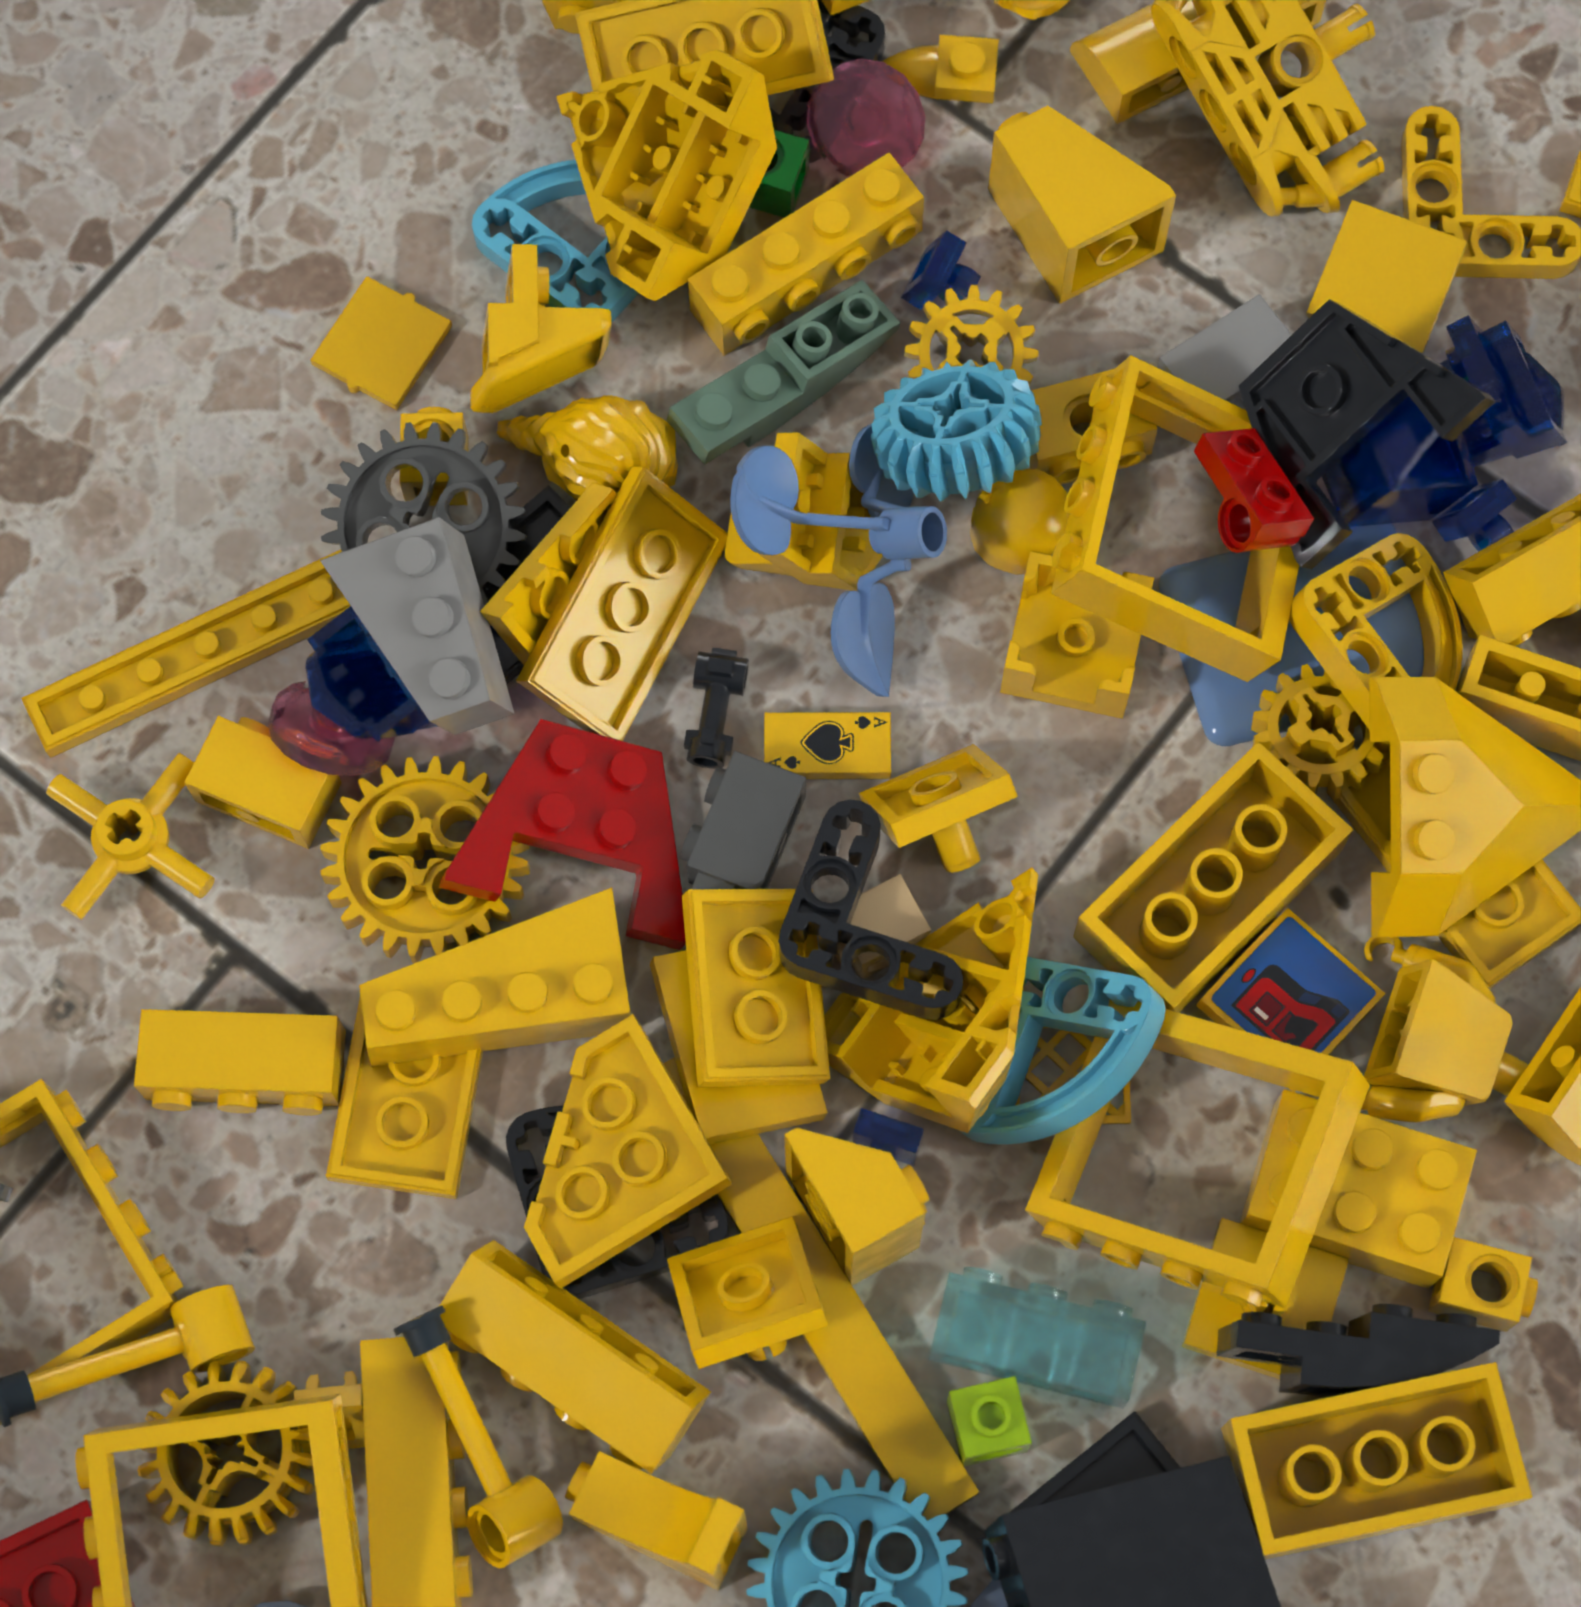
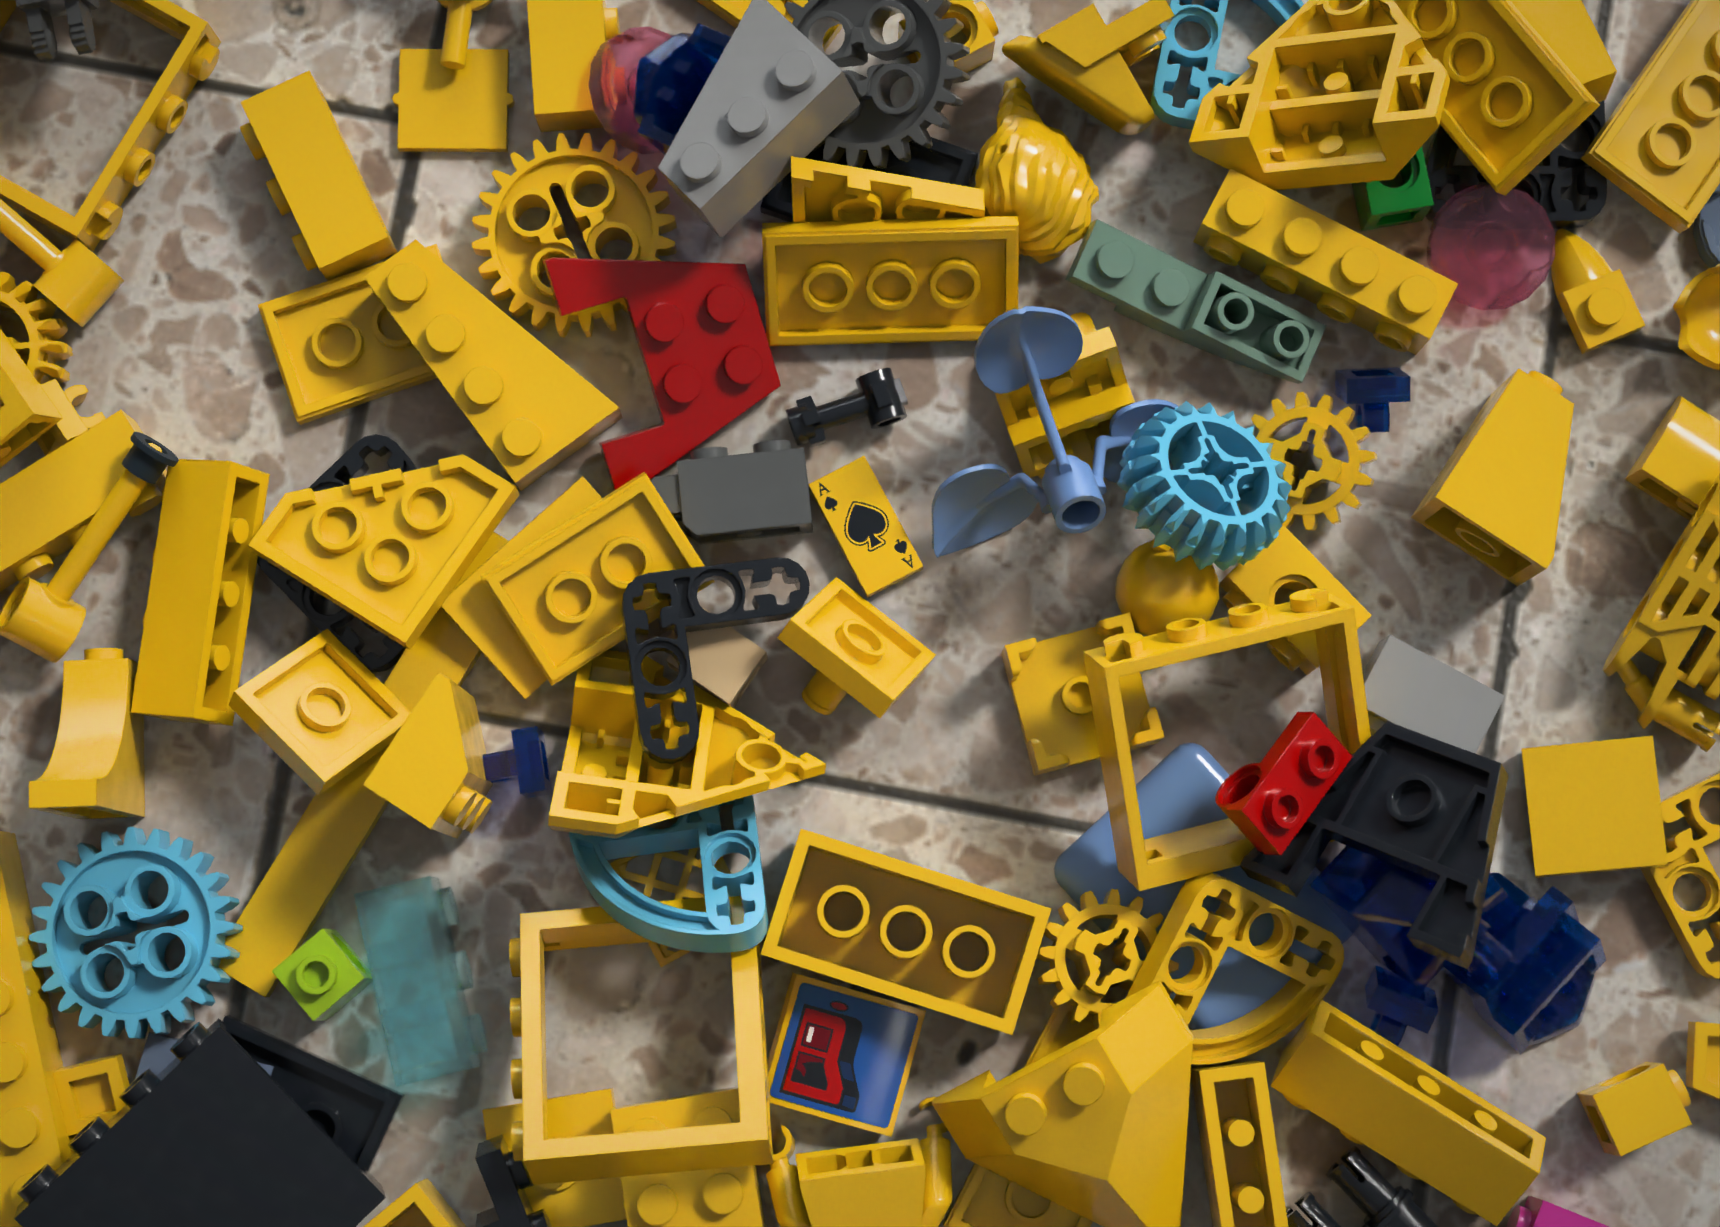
camera: 60 degrees right, 10 degrees up
none -> yellow piece [392,49,515,152]

